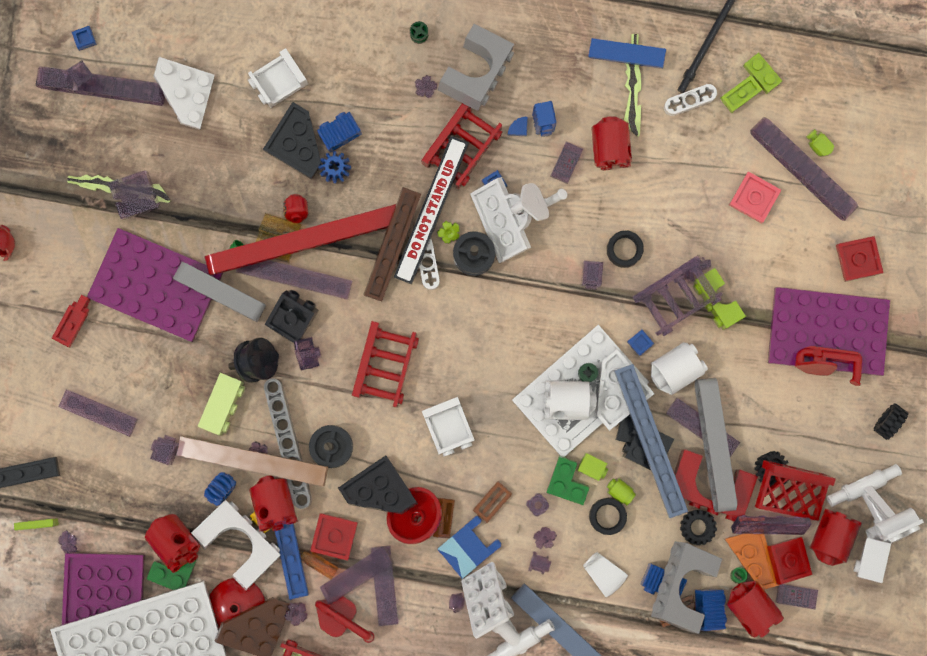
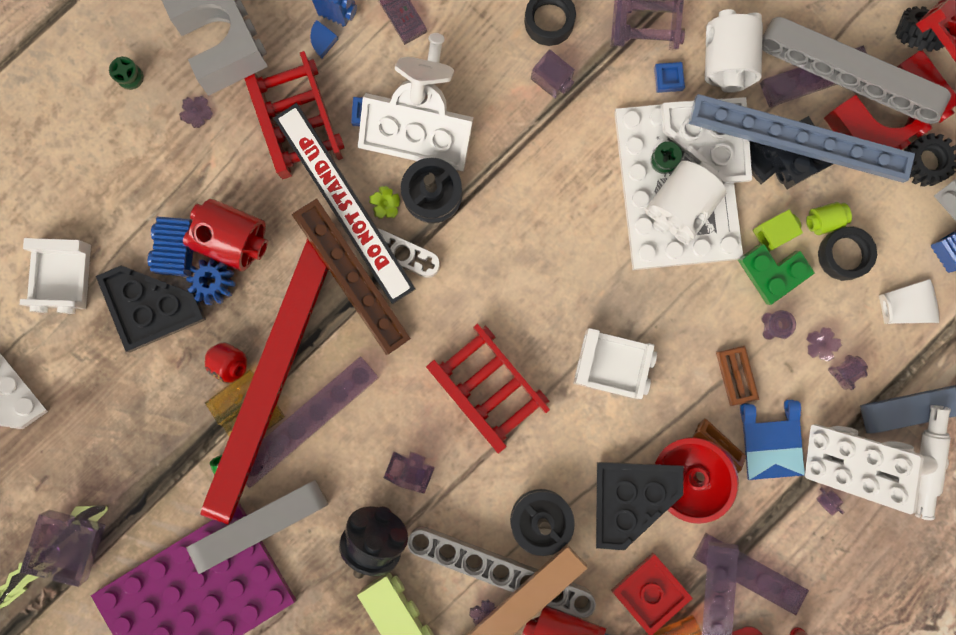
camera: 50 degrees left, 0 degrees up
black plate [265,290,319,345] -> none
none -> red cylinder [183,199,268,271]

